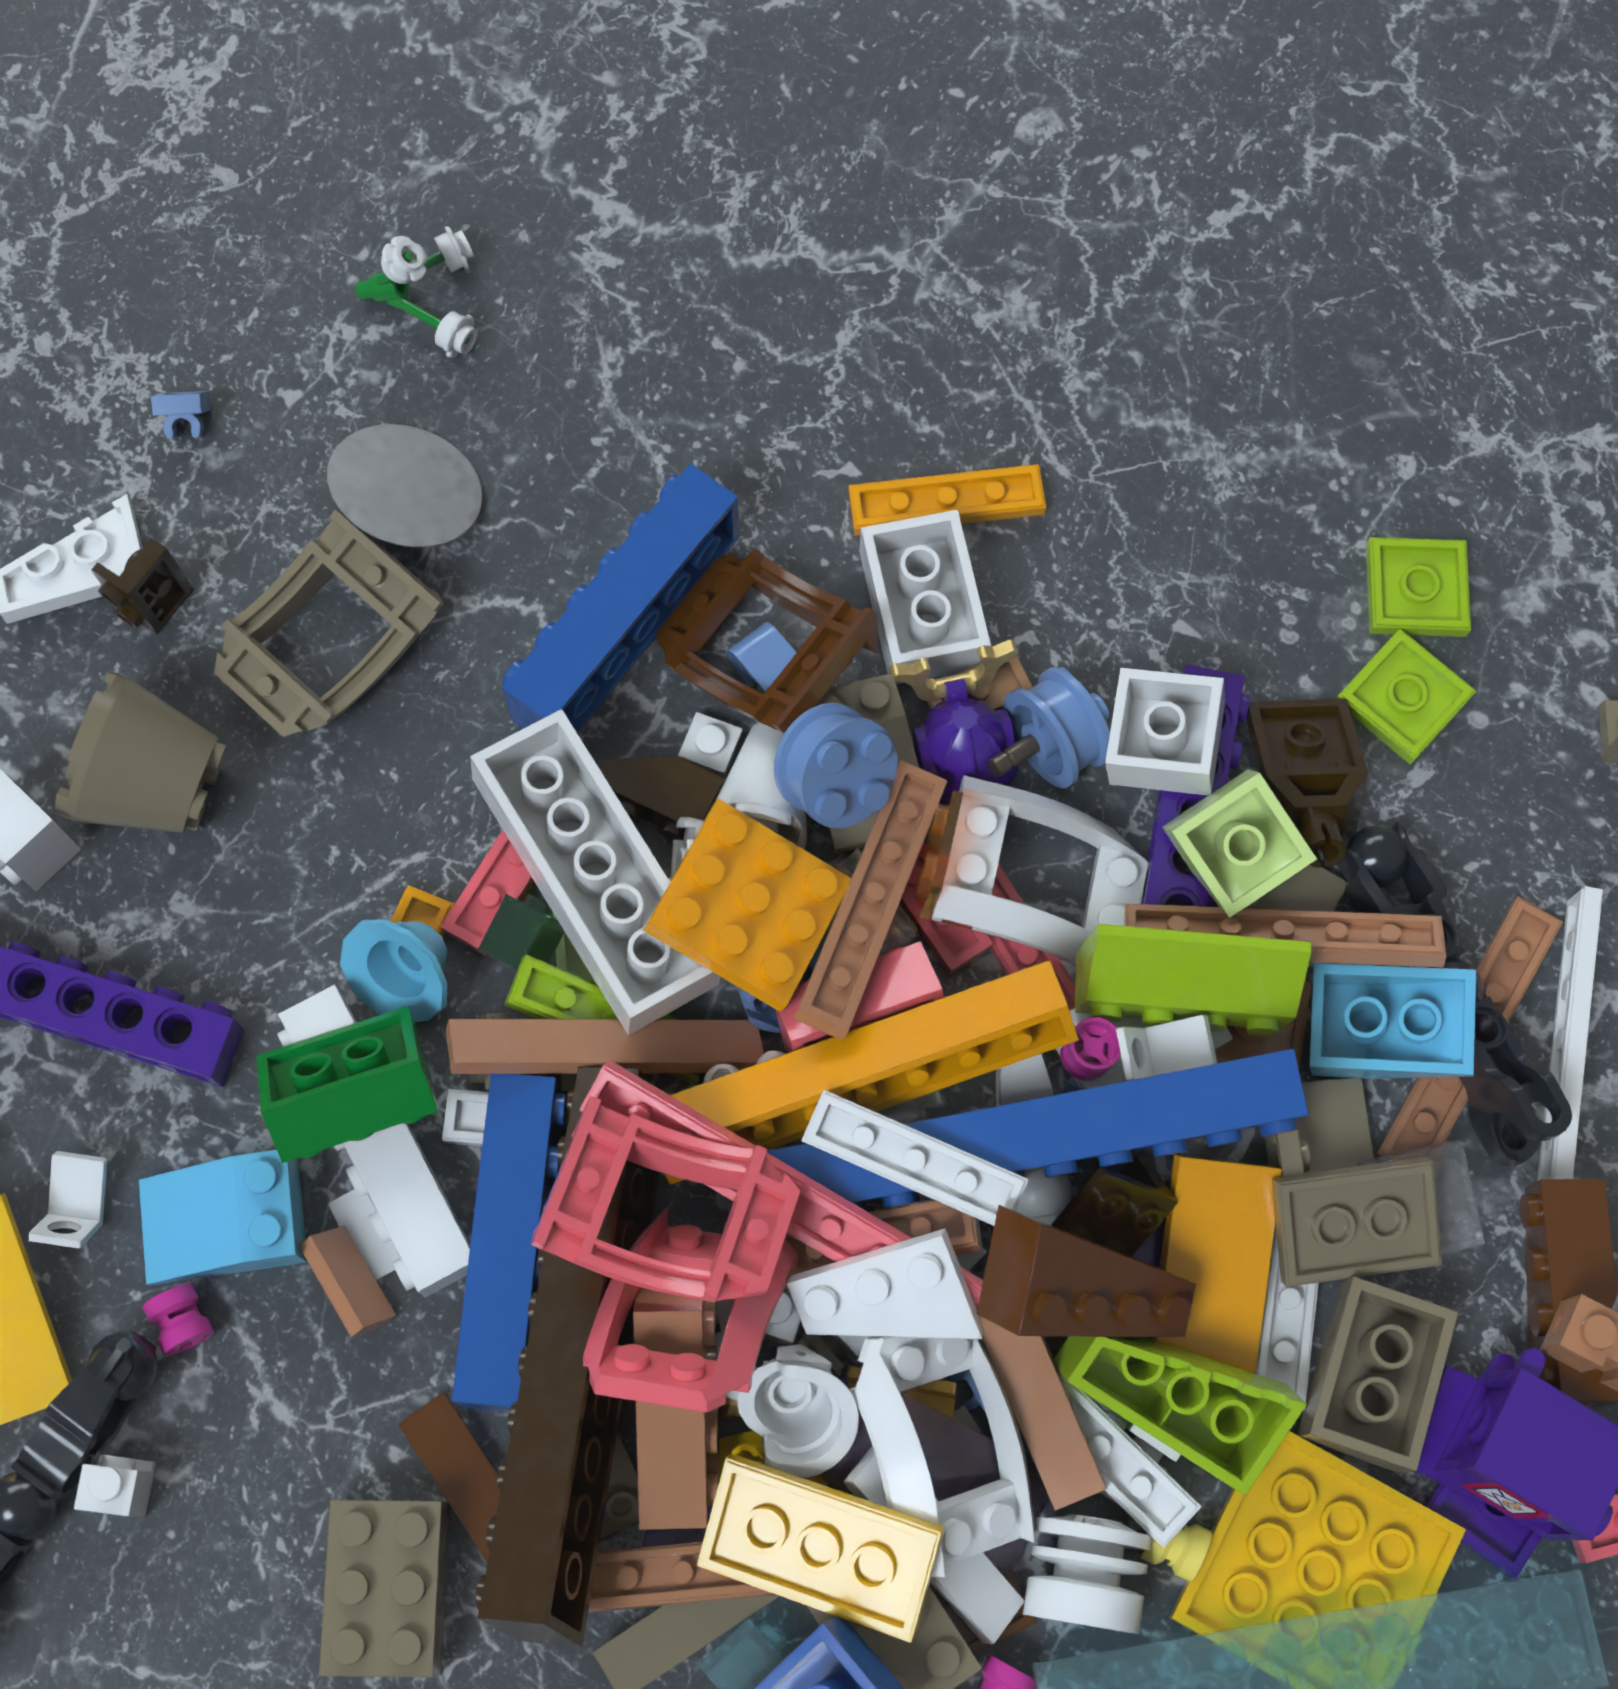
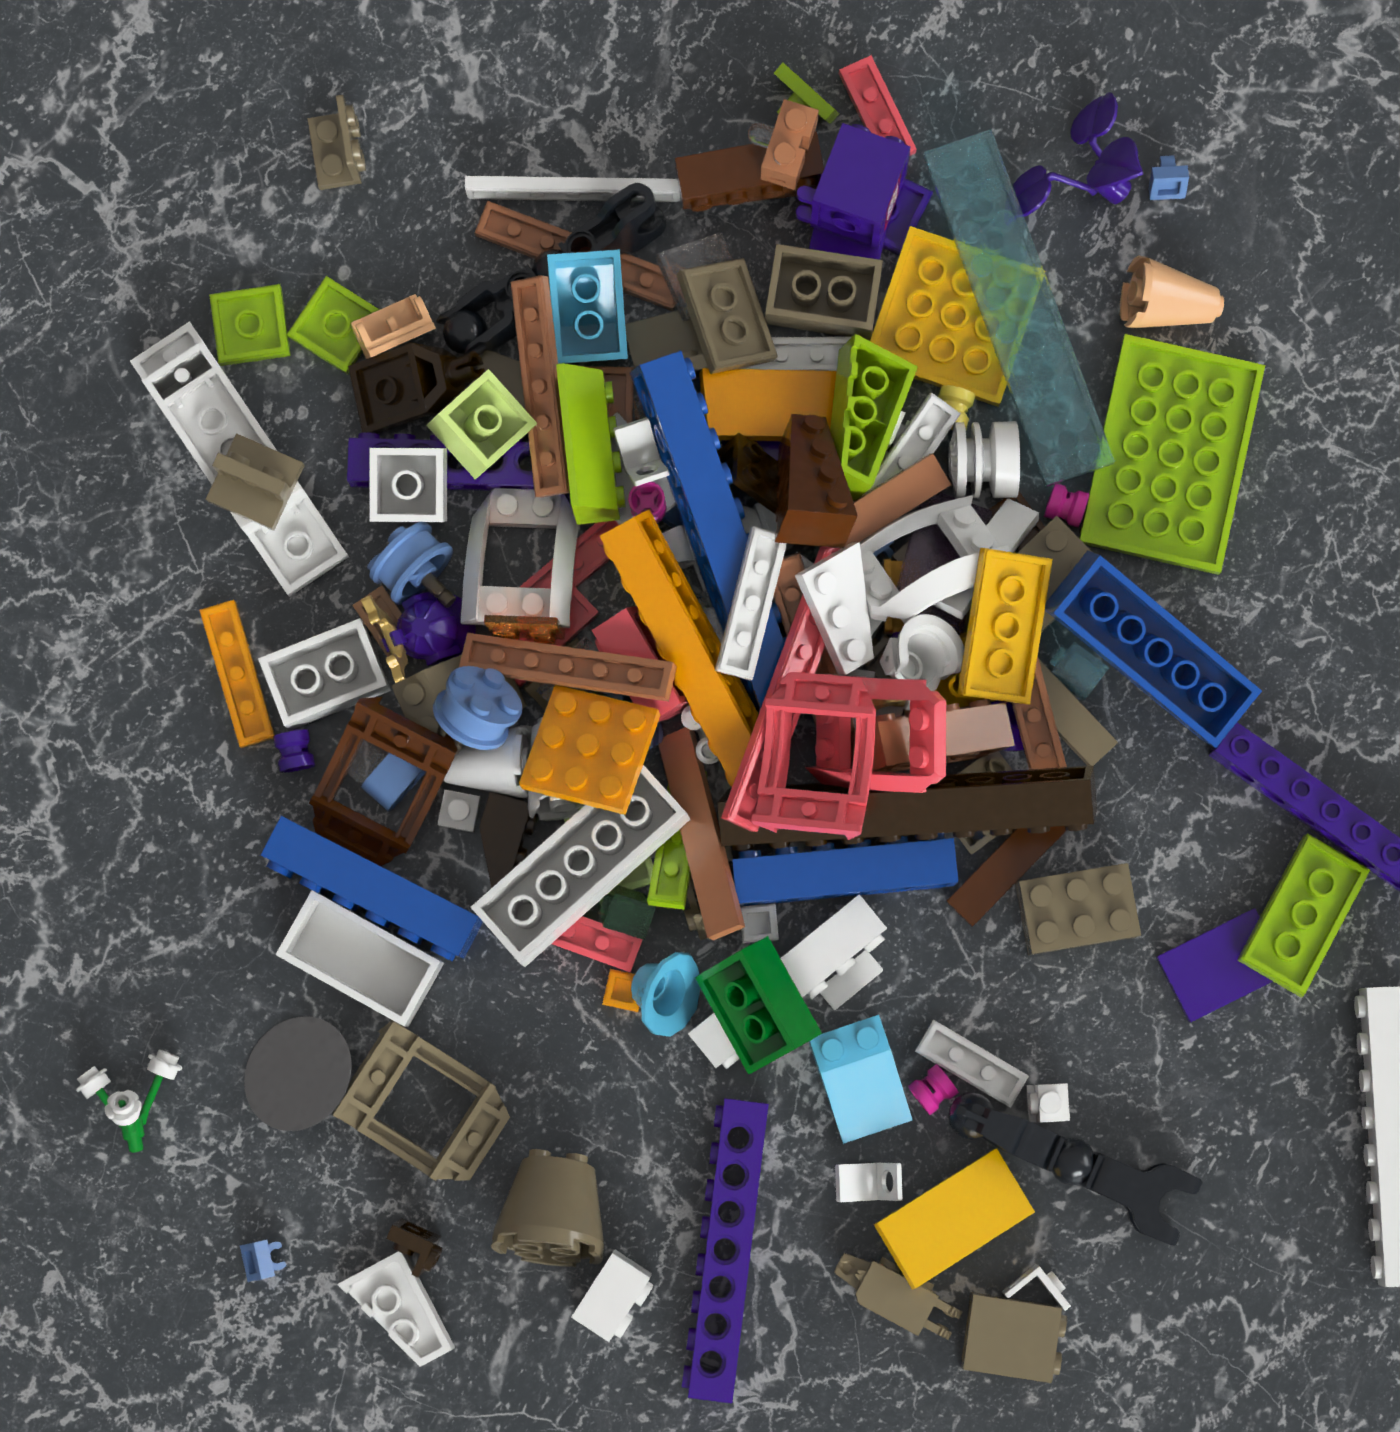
camera: 95 degrees left, 10 degrees up
nougat tile [299,1226,396,1337] -> none
none -> white bracket [130,321,349,597]
none -> dark tan bracket [206,433,305,531]
none -> dark purple wheel [273,729,316,773]
none -> white piece [276,890,444,1027]
none -> light nougat hinge [350,294,436,359]
none -> white tile [915,1020,1029,1108]

